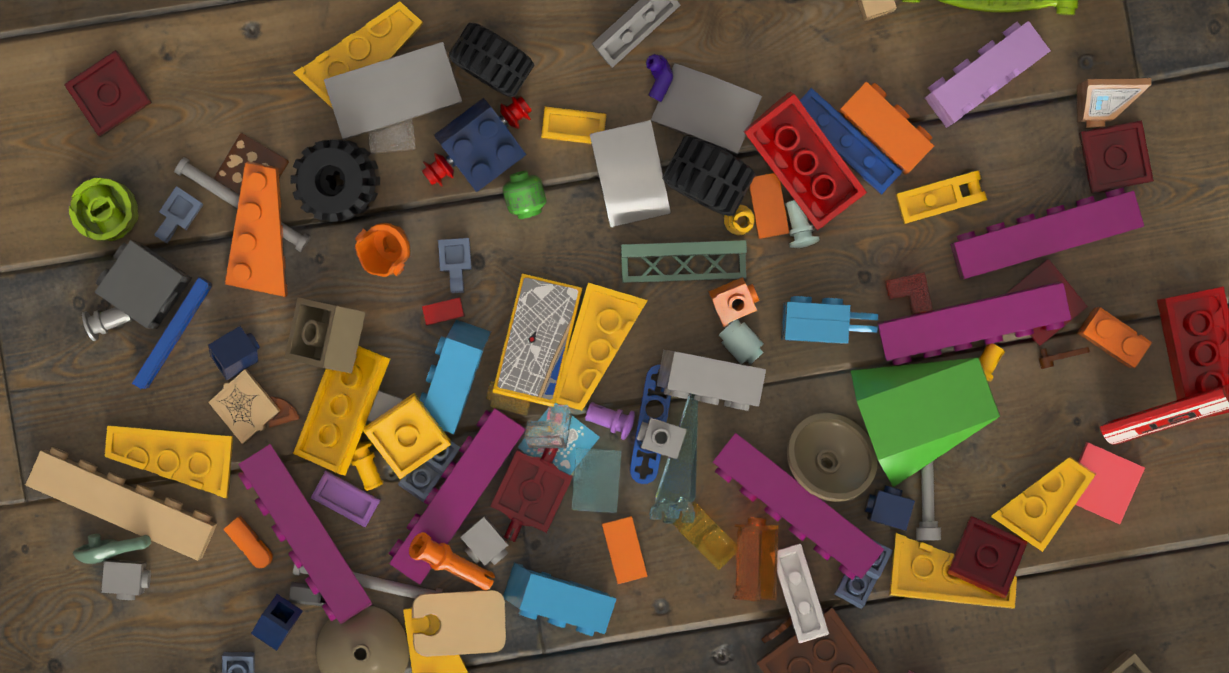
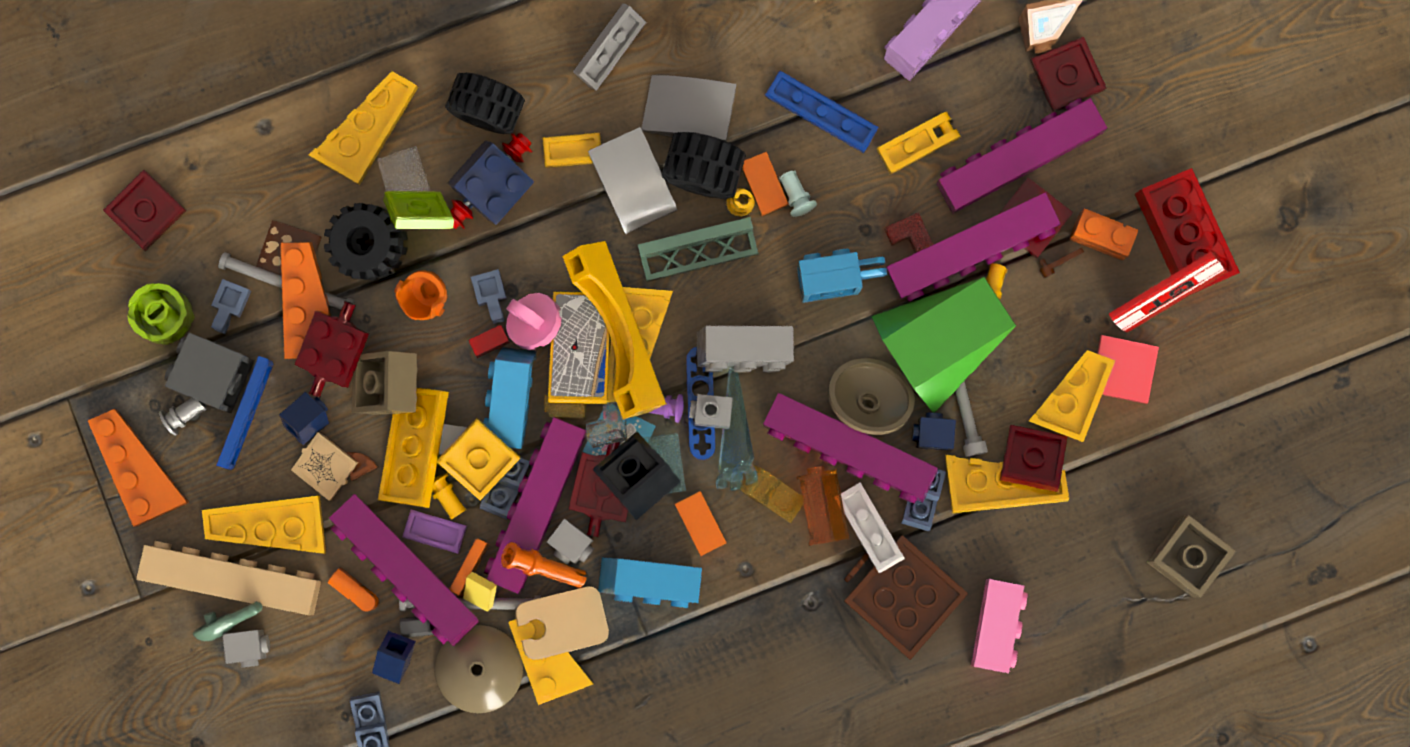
camera: 10 degrees left, 5 degrees down
light grey tile [324,42,462,140] -> none
bright green head [502,170,547,219] -> none
dark purple arm [646,54,673,102] -> none
orange brick [708,277,760,327] -> none
light aqua brick [719,319,764,365] -> none
red slope [743,92,867,231] -> none
orange brick [838,81,934,175] -> none
none -> orange wing [88,409,189,527]
none -> dark red plate [294,301,369,397]
none -> lime tile [383,191,454,229]
none -> orange tile [450,538,490,596]
none -> light yellow tile [463,572,497,612]
none -> bright pink tile [506,293,562,350]
none -> yellow arch [563,241,666,420]
none -> black slope [593,432,681,520]

